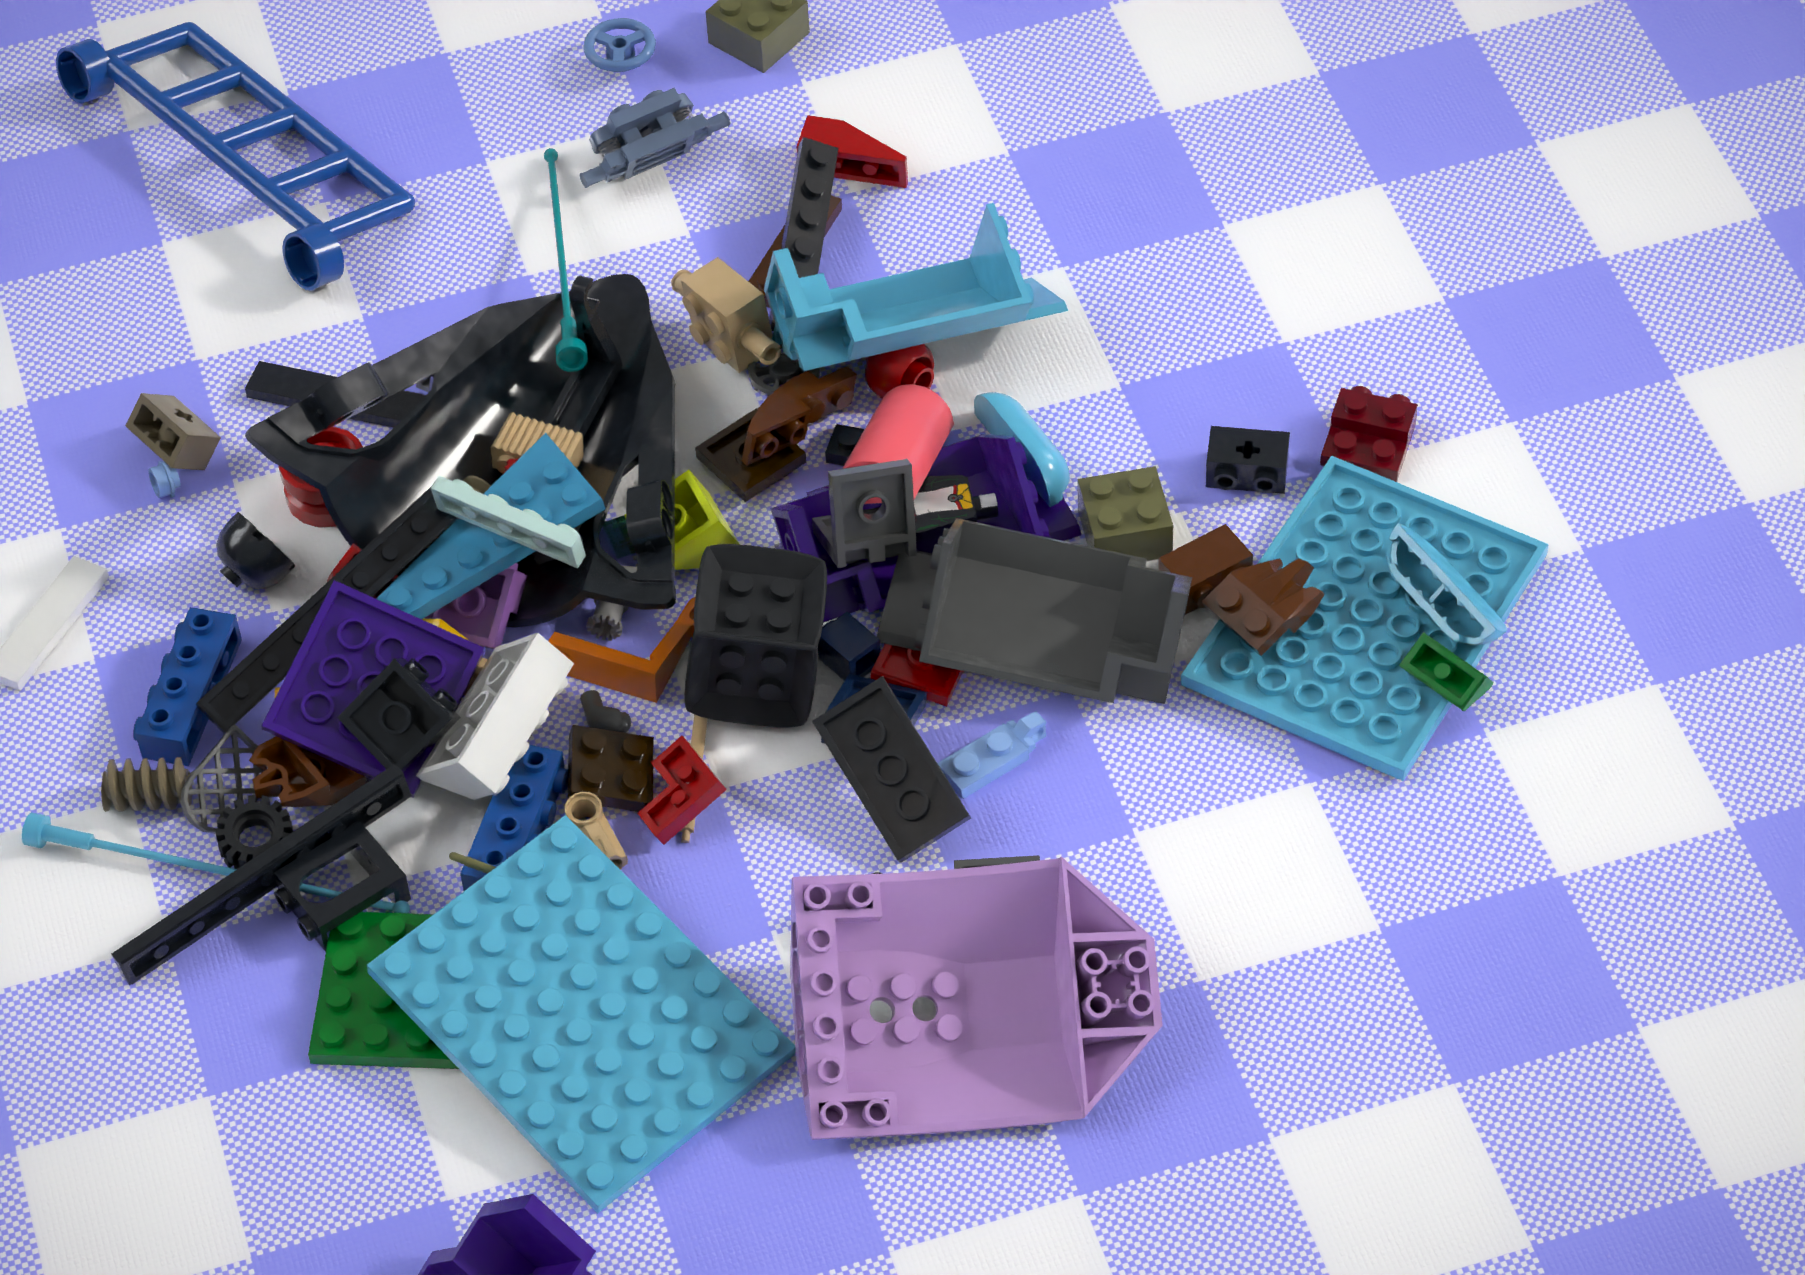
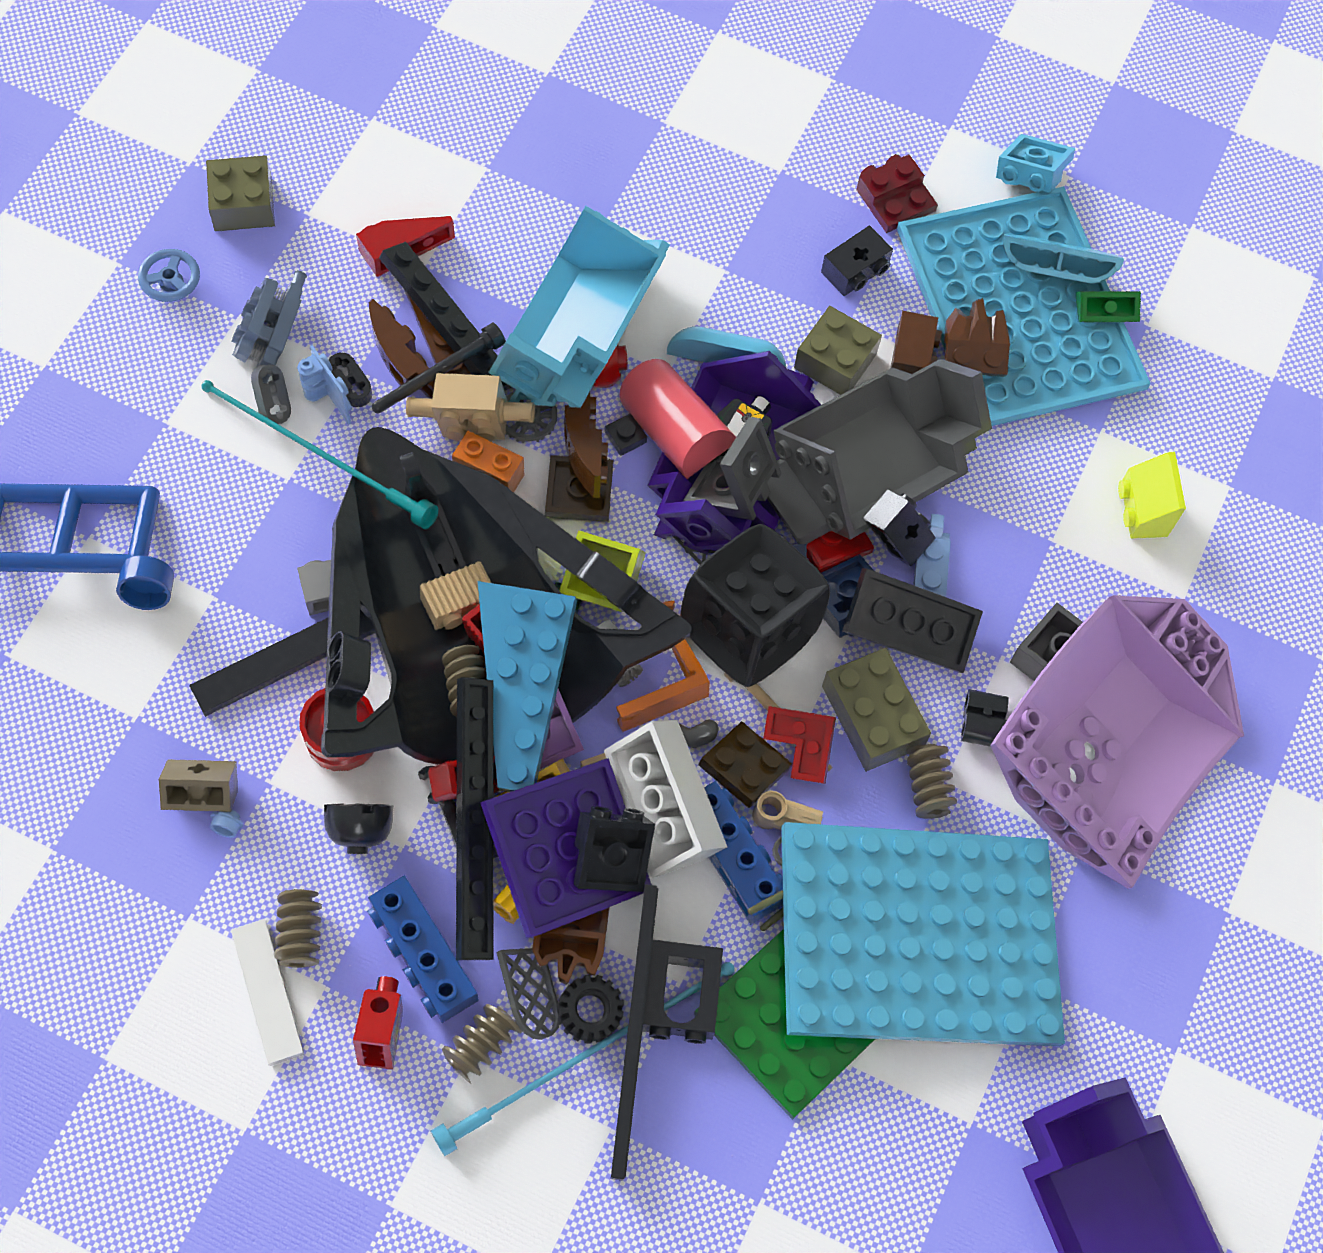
camera: 55 degrees left, 15 degrees up
light aqua plate [431,476,586,568] -> none
none -> dark grey beam [251,364,291,424]
none -> dark tan piece [274,889,322,968]
none -> light blue hinge [297,345,352,425]
none -> black beam [329,352,372,407]
none -> red torso [353,976,403,1070]
none -> reddish brown slope [368,299,435,399]
none -> black piece [372,322,506,414]
none -> orange brick [452,431,525,492]
none -> olive brick [822,647,931,772]
none -> black brick [863,490,936,566]
none -> dark tan piece [906,744,957,819]
none -> medium azure plate [996,134,1076,193]
none -> neon yellow slope [1118,451,1186,539]

